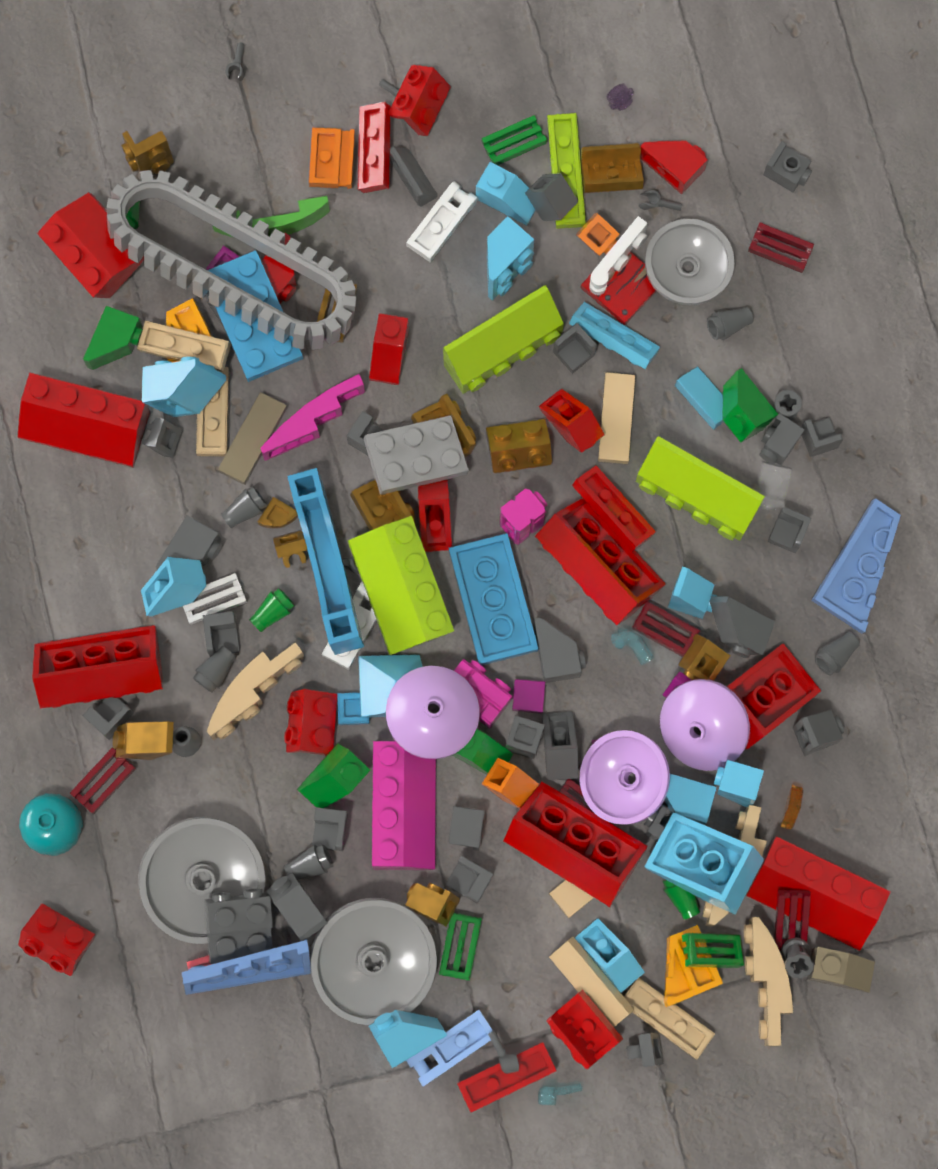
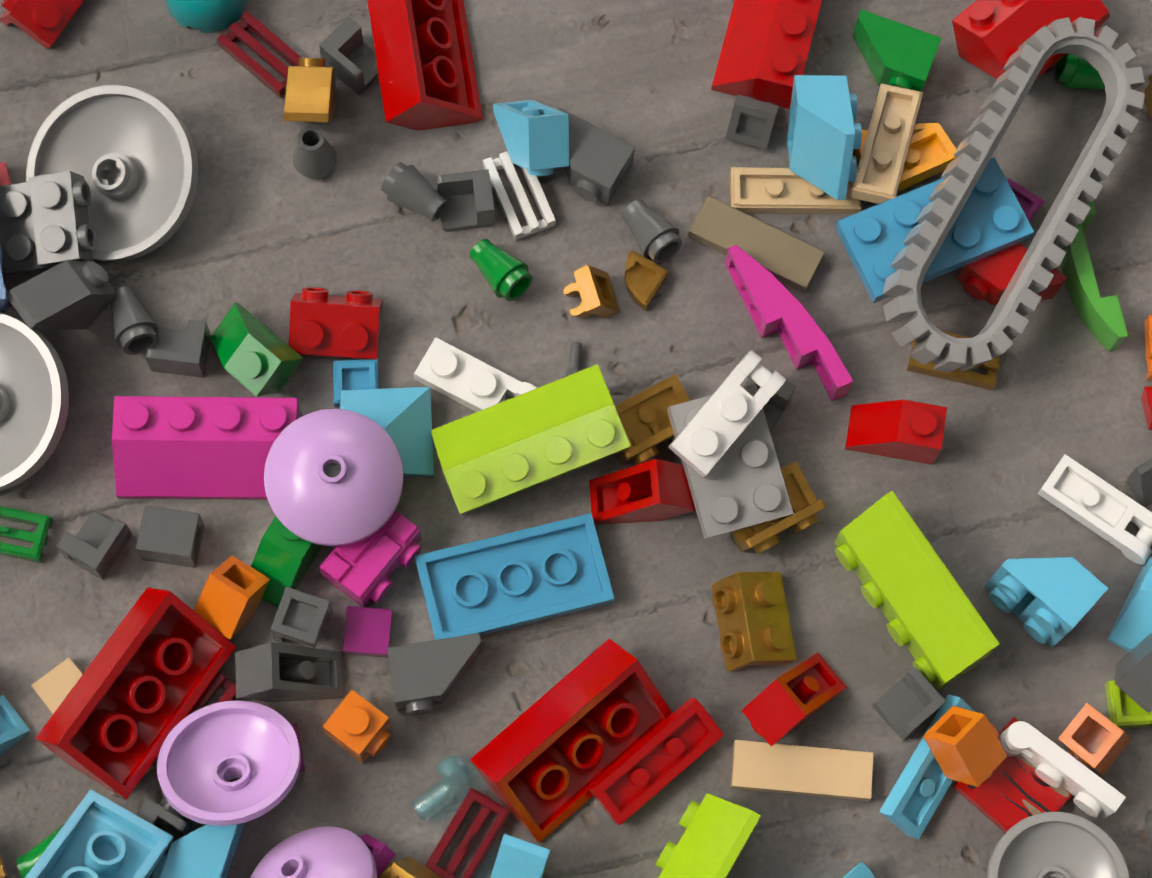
camera: 85 degrees right, 5 degrees down
tan slope [207,643,305,741] -> none
dark azure arch [287,468,364,655] -> none
pearl gold brick [405,883,460,927] -> none
dark pink brick [500,488,547,545] -> none
none -> orange brick [322,690,391,764]
none -> white plate [668,349,786,477]
none -> orange brick [923,706,1007,787]

